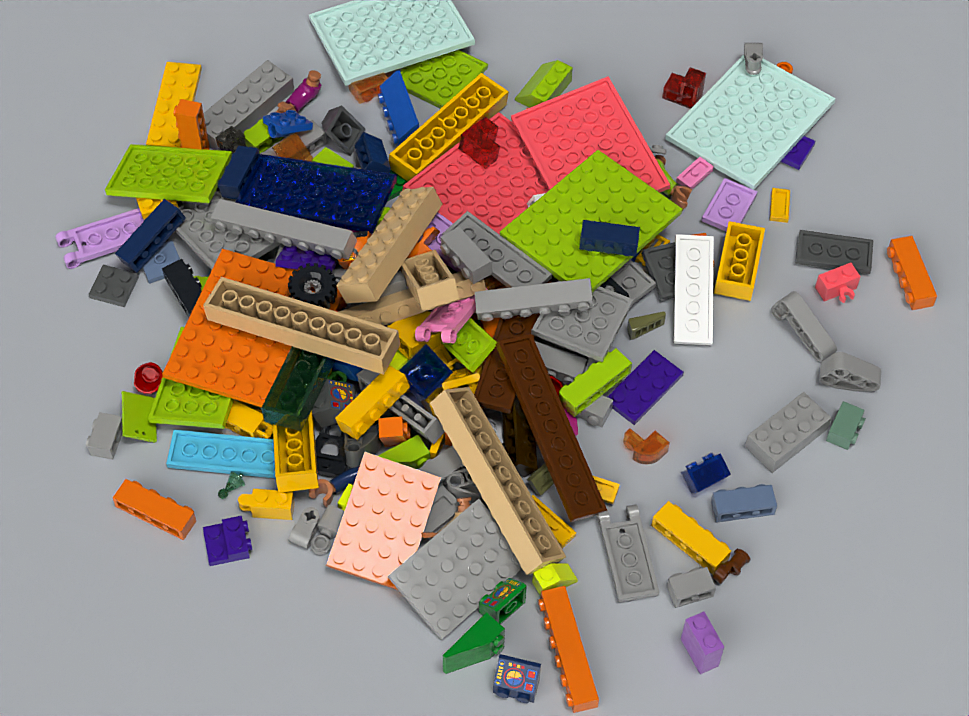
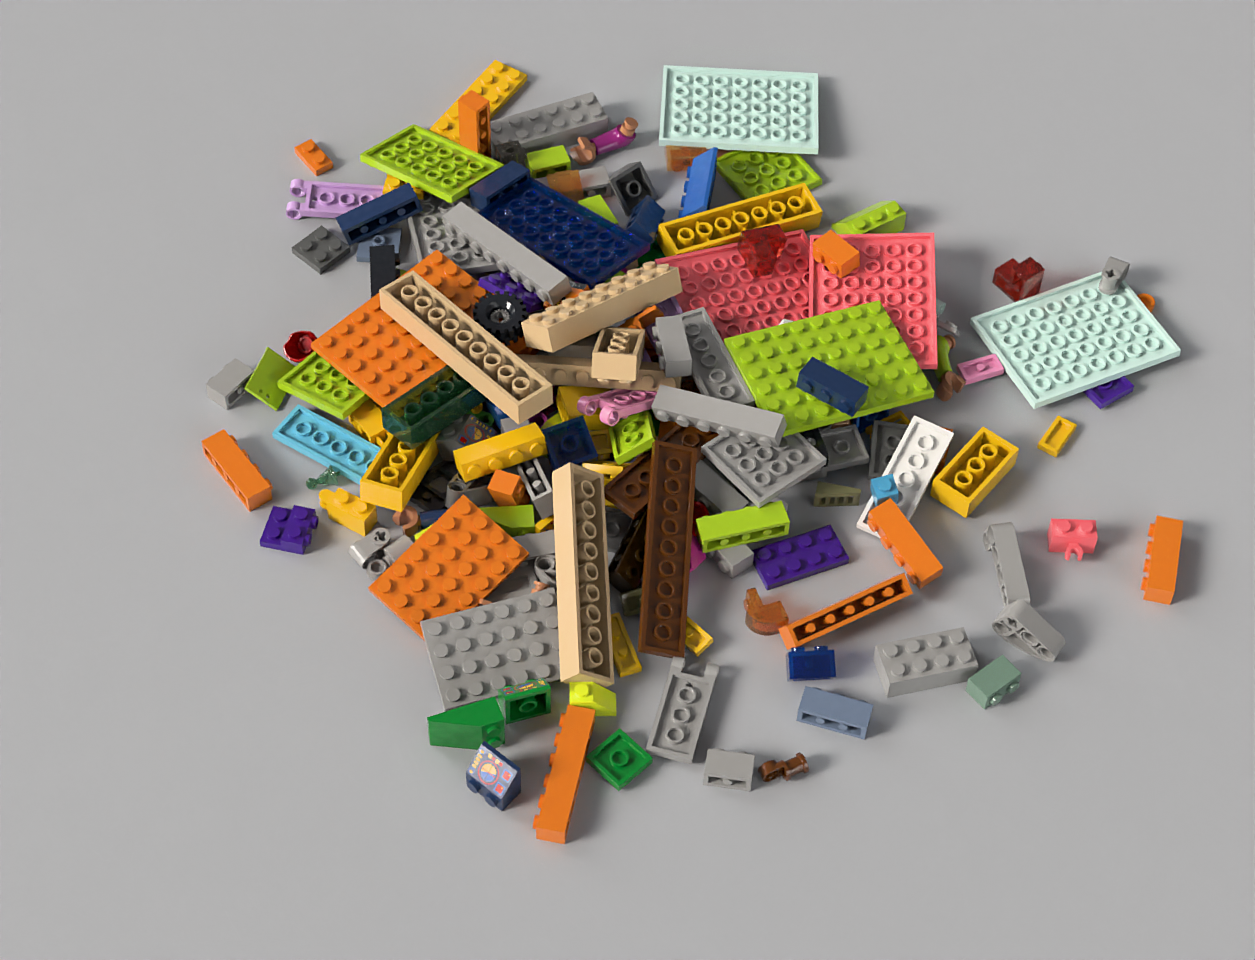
camera: 25 degrees right, 5 degrees down
blue plate [263,110,313,138] -> none
yellow brick [651,501,731,575] -> none
medium lavender brick [681,611,724,675] -> none
lavender plate [702,178,758,232] -> none
dark grey plate [796,230,873,274] -> none
none -> orange plate [294,139,333,176]
none -> green plate [586,728,653,791]
none -> orange brick [778,573,913,650]
none -> orange brick [813,230,860,279]
none -> orange brick [867,498,943,589]
none -> dark azure brick [870,474,899,507]

